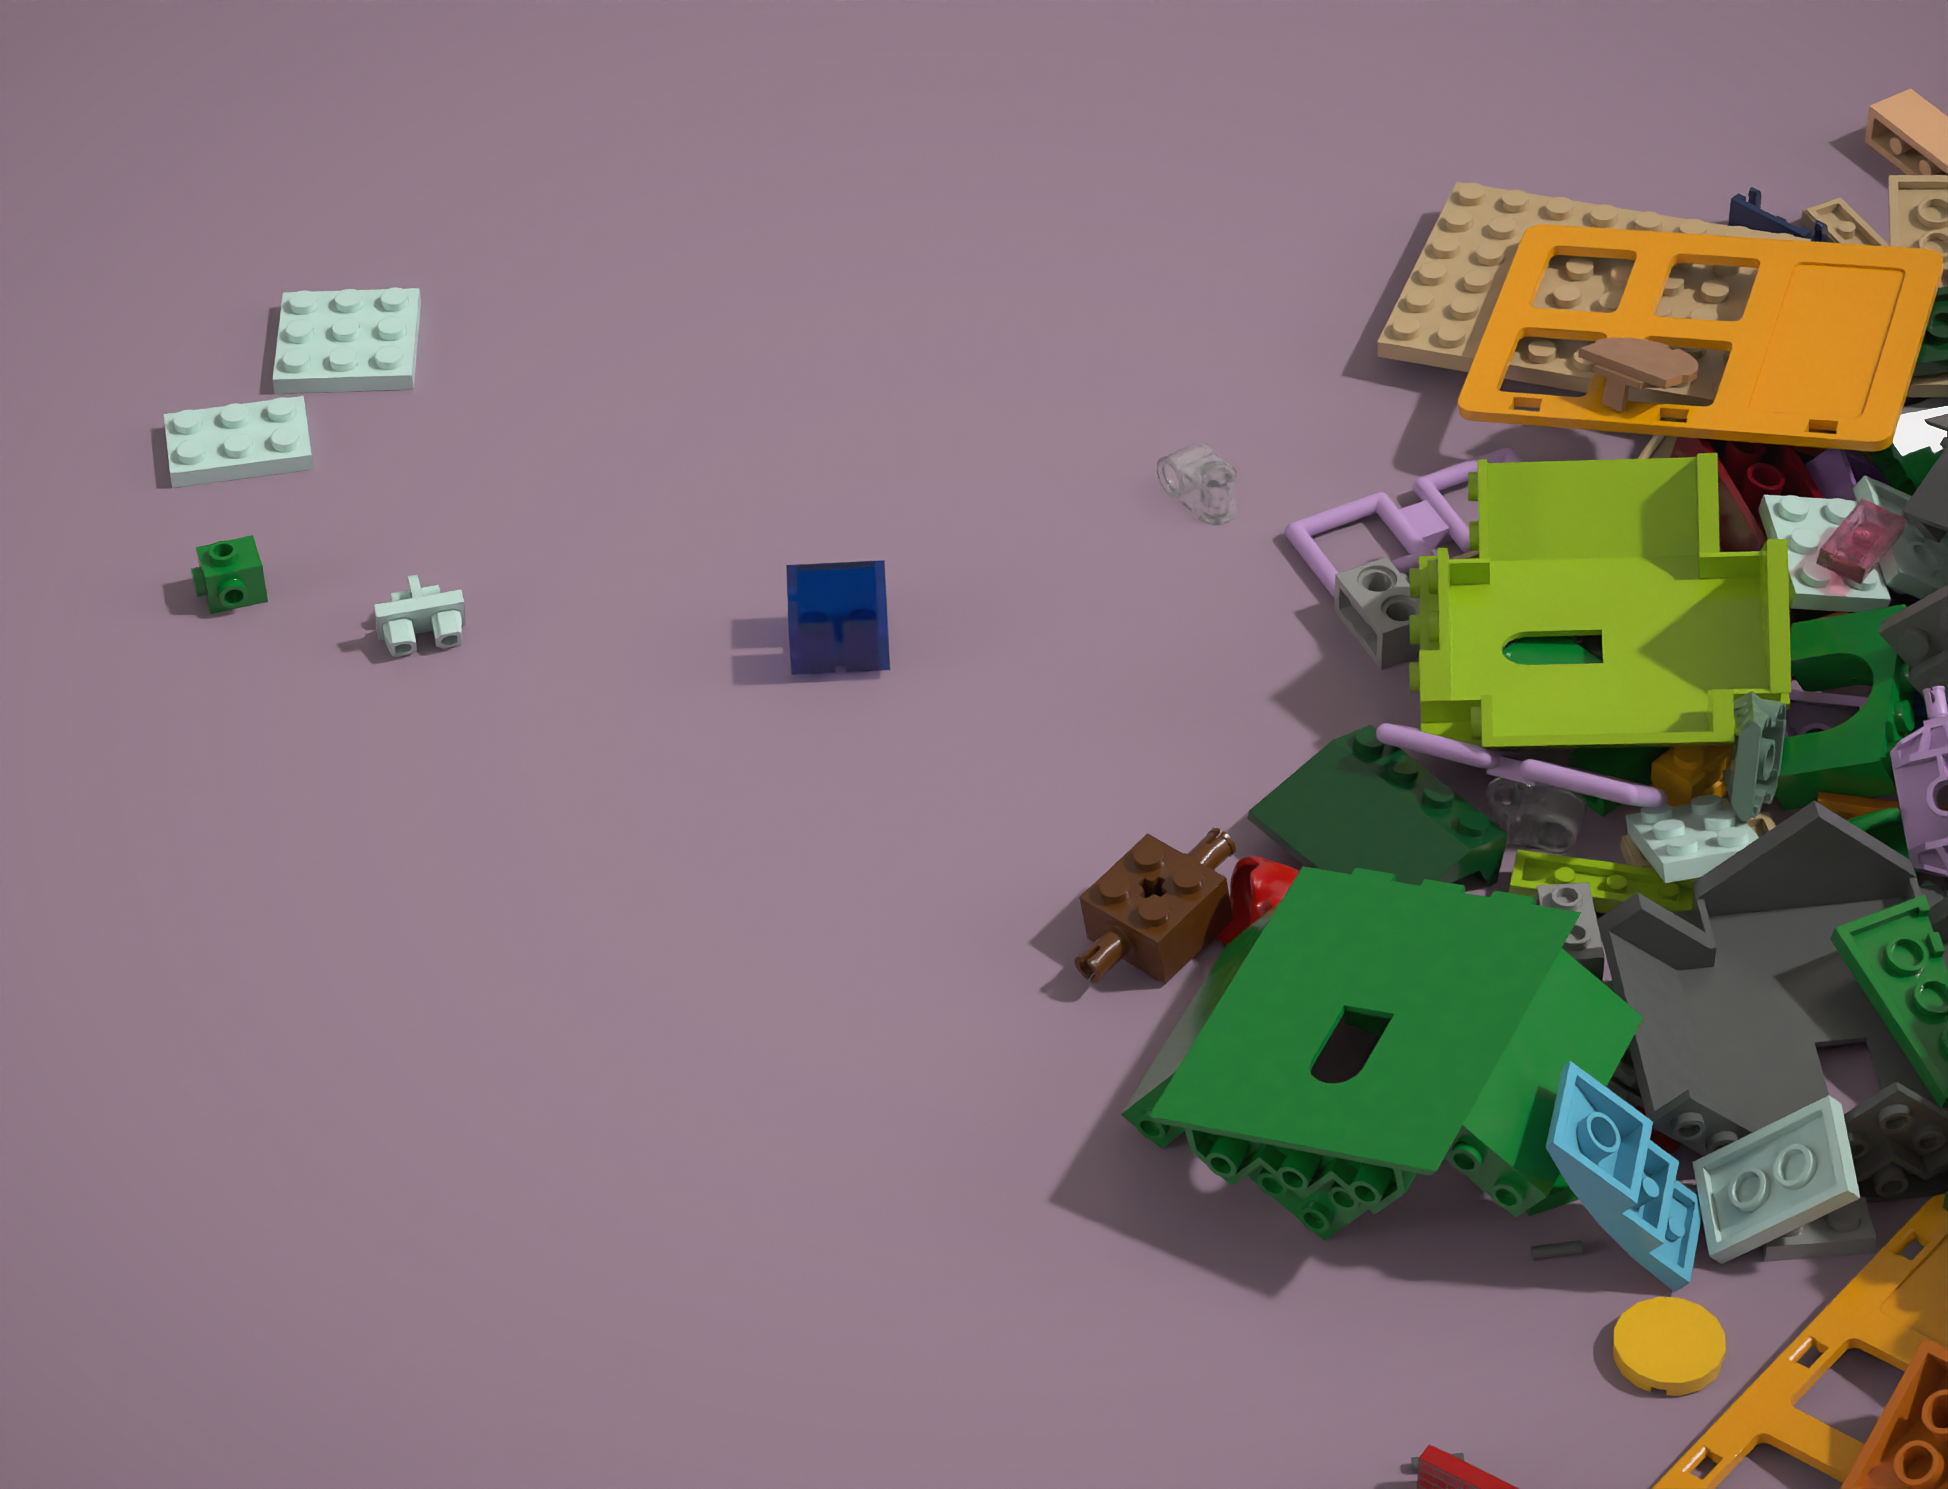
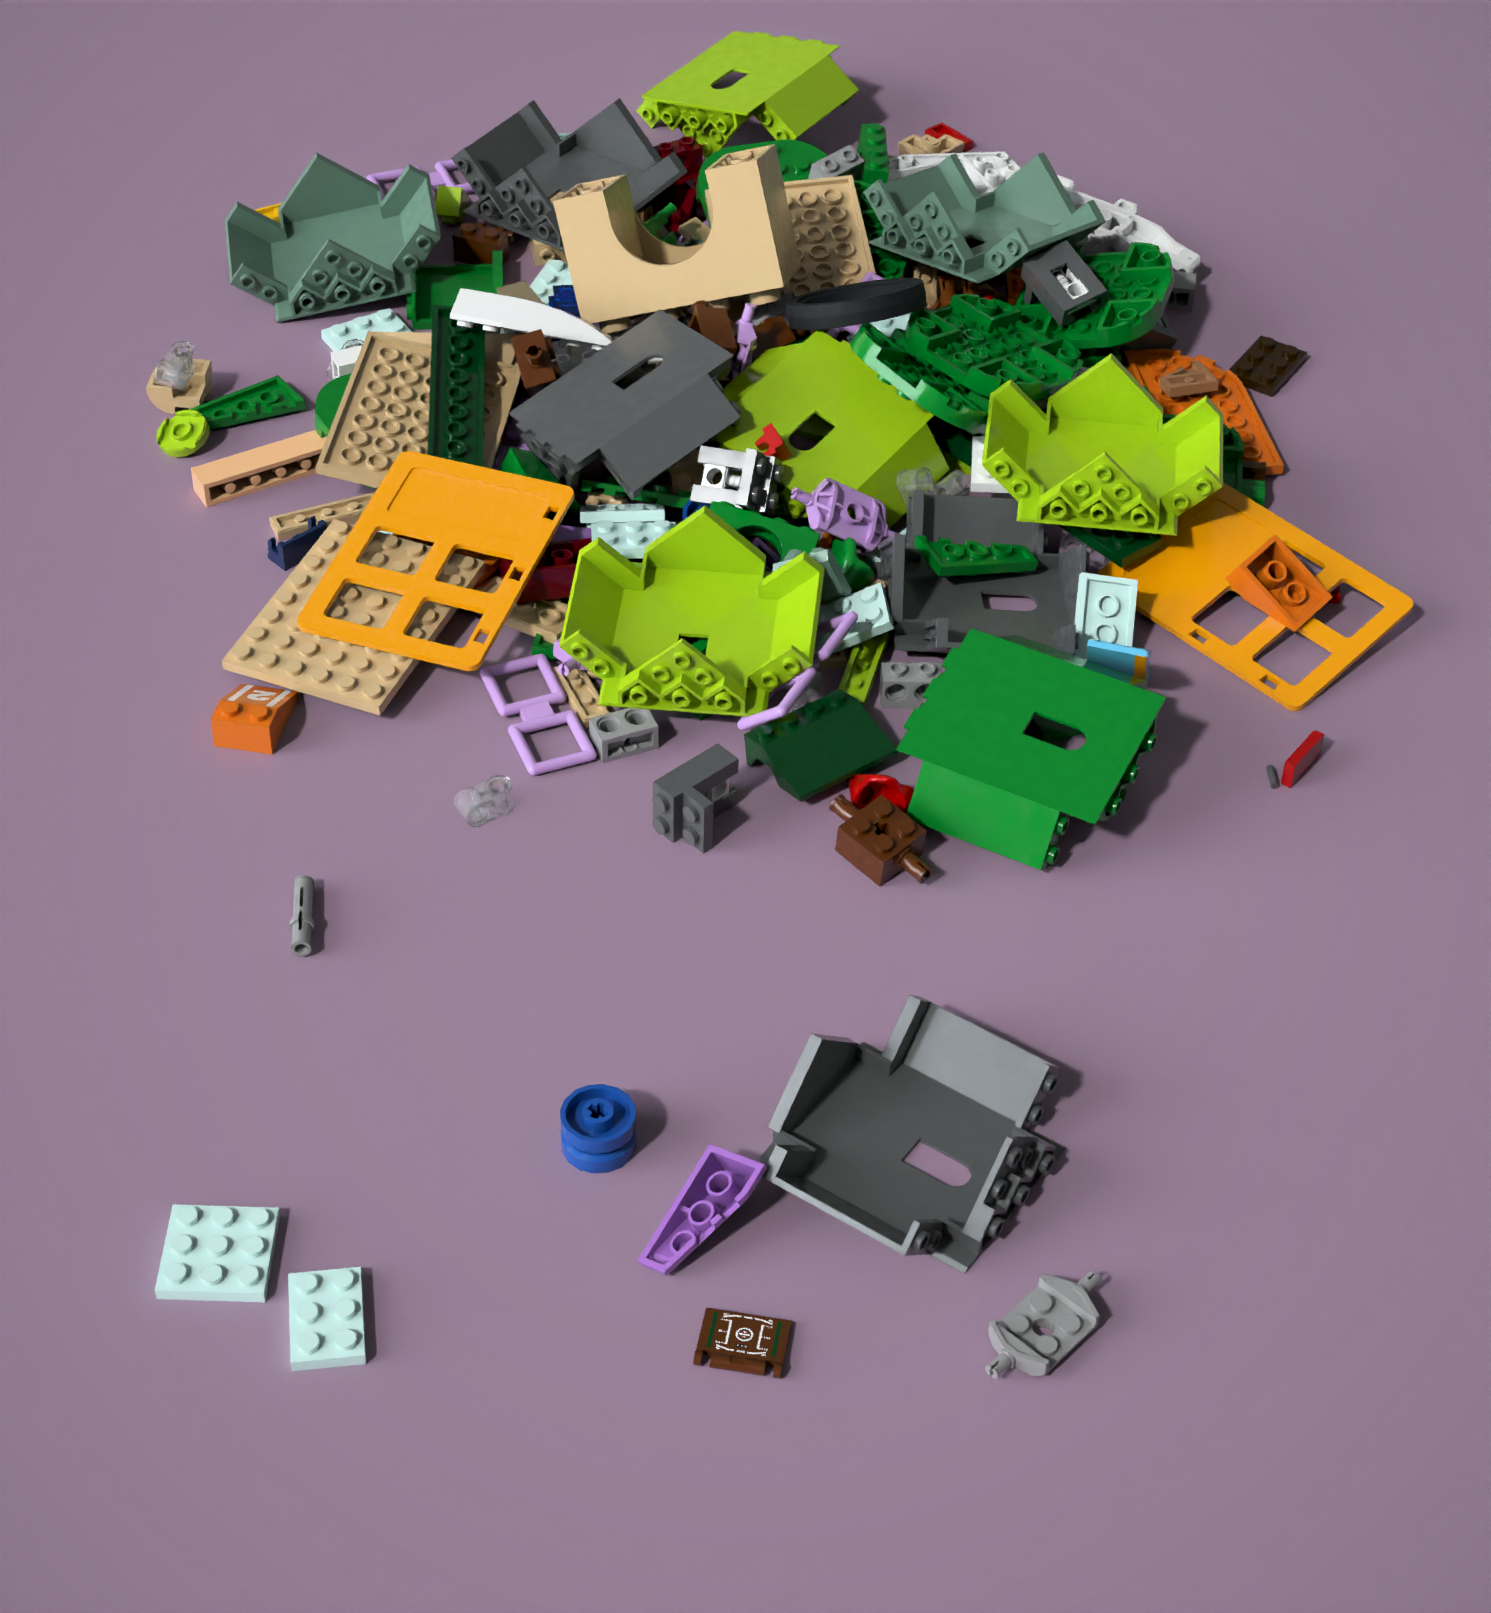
camera: 90 degrees left, 0 degrees up
green brick [191,535,268,614] -> none
light aqua hips [374,574,465,657] -> none
clear blue piece [786,560,890,675] -> none
medium nougat piece [1578,338,1698,412] -> none
yellow tile [1613,1297,1726,1396] -> none
clear pink plate [1816,498,1907,584] -> none
none -> orange slope [211,684,299,755]
none -> light grey pin [289,875,315,956]
none -> blue wheel [560,1084,636,1174]
none -> medium lavender wedge [637,1144,767,1276]
none -> dark grey brick [652,743,739,854]
none -> reddish brown piece [693,1307,792,1379]
none -> dark grey panel [759,995,1066,1274]
none -> light grey plate [985,1271,1101,1379]

